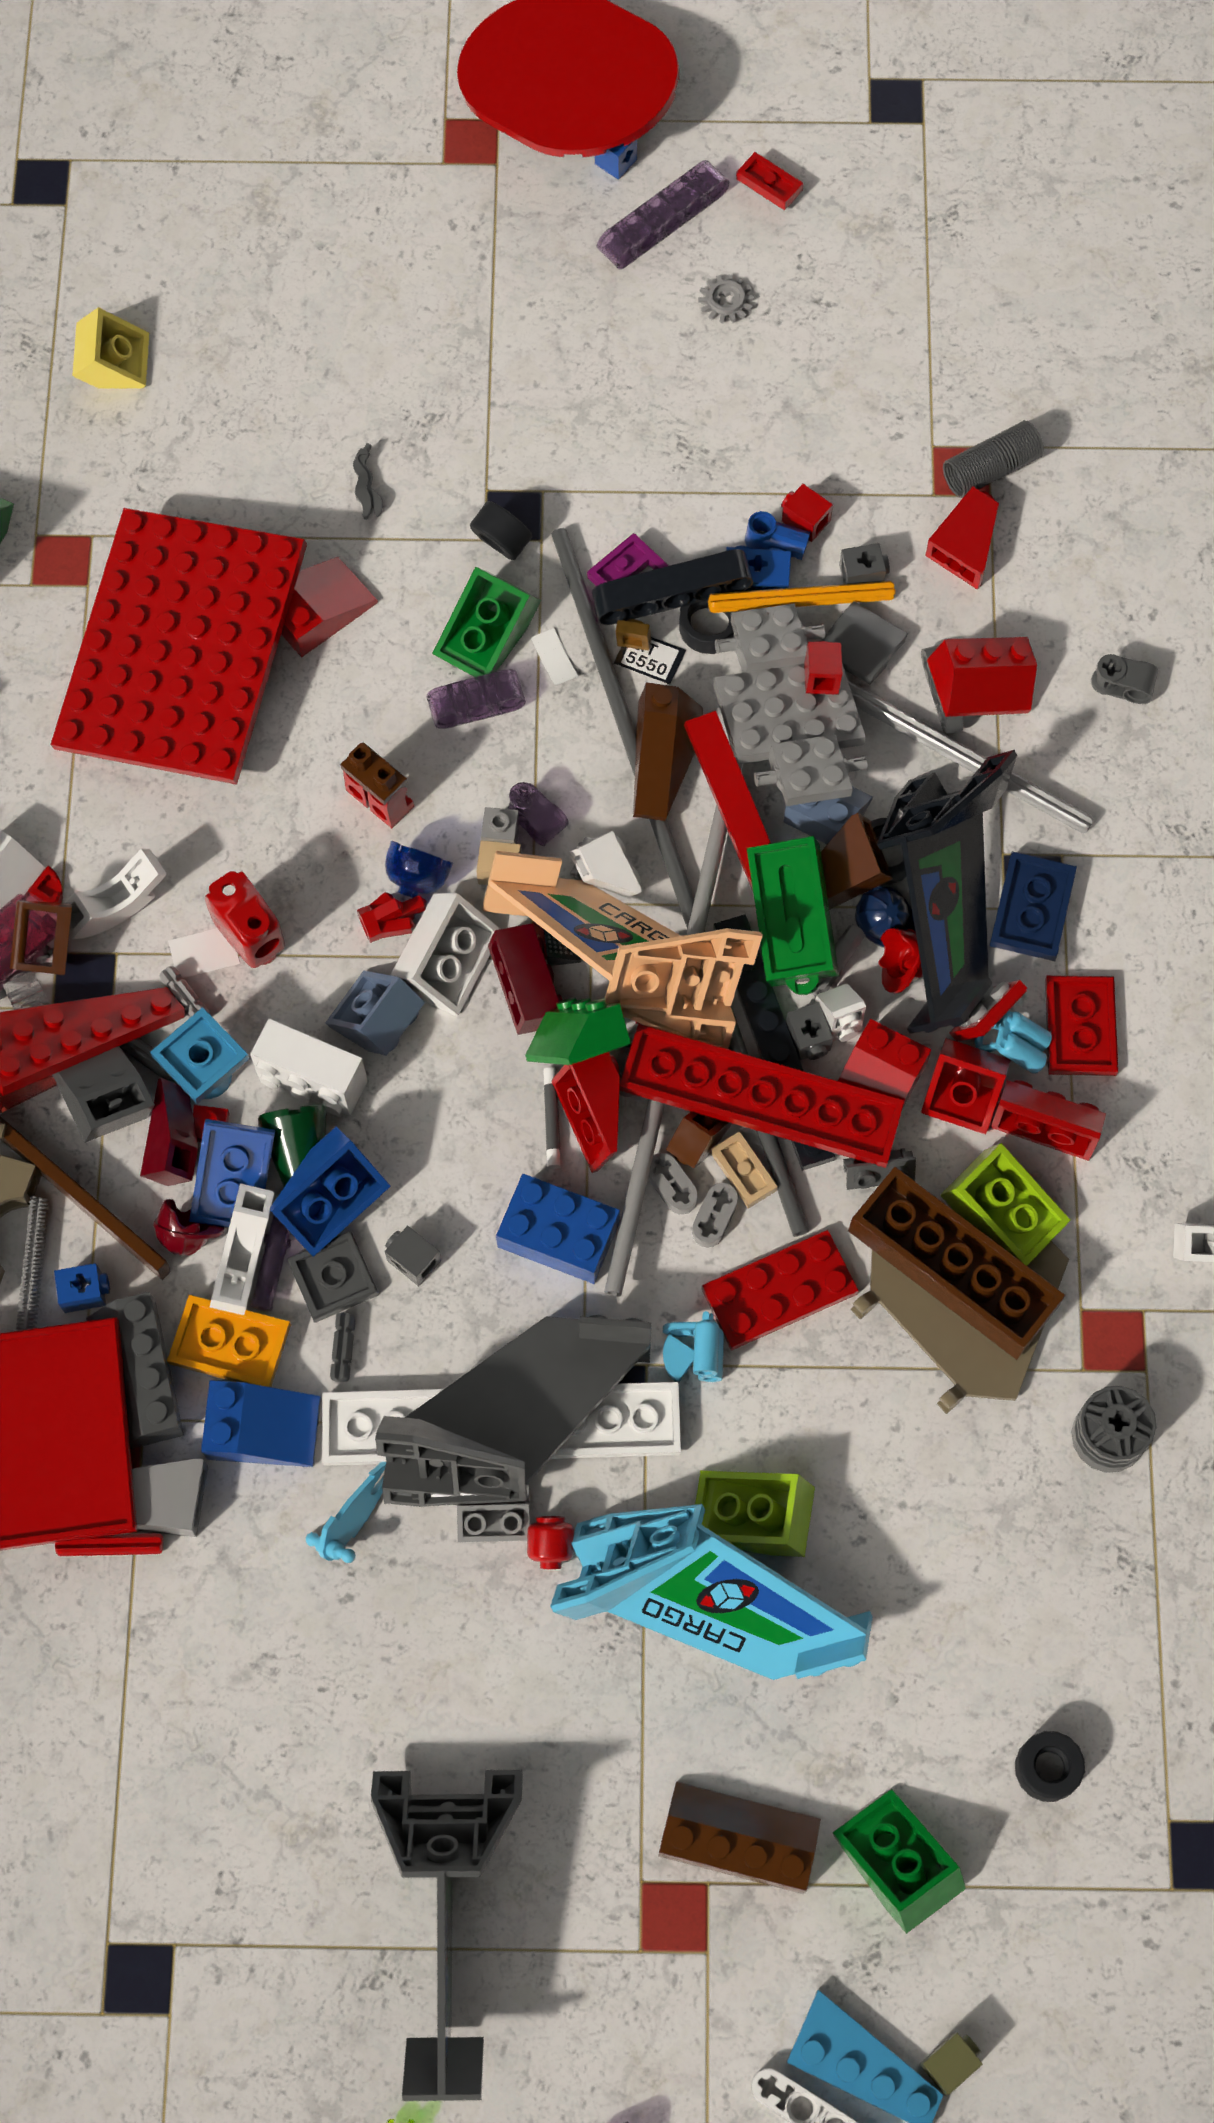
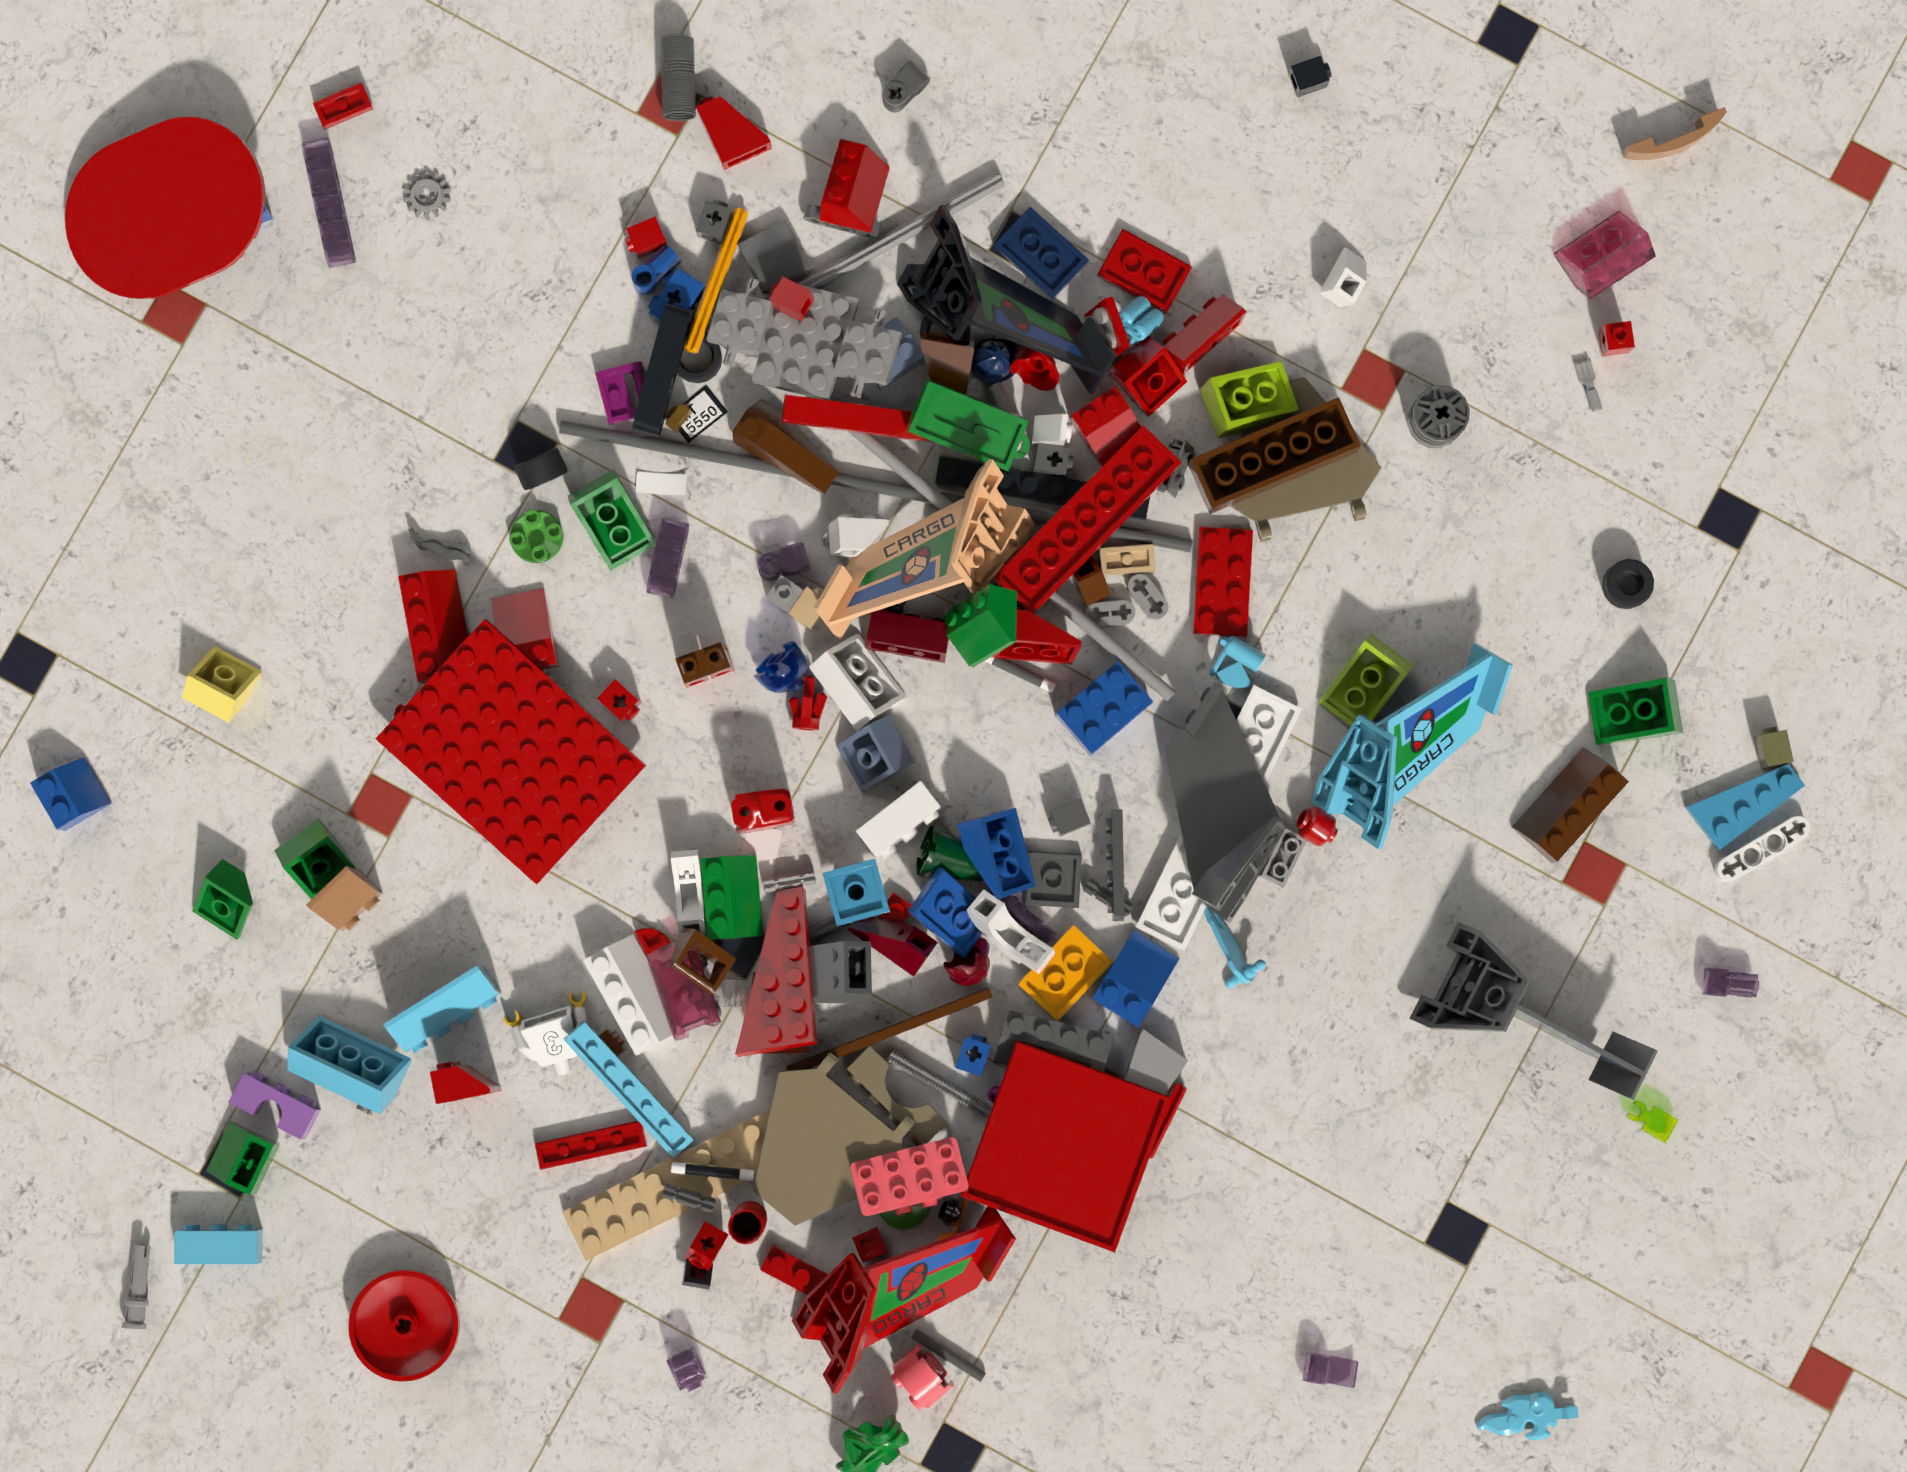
camera: 65 degrees left, 15 degrees up
none -> red slope [398,569,468,685]
none -> bright green dish [509,510,564,563]
none -> red brick [597,679,641,722]
none -> green slope [701,855,764,941]
none -> dark grey plate [1106,809,1125,921]

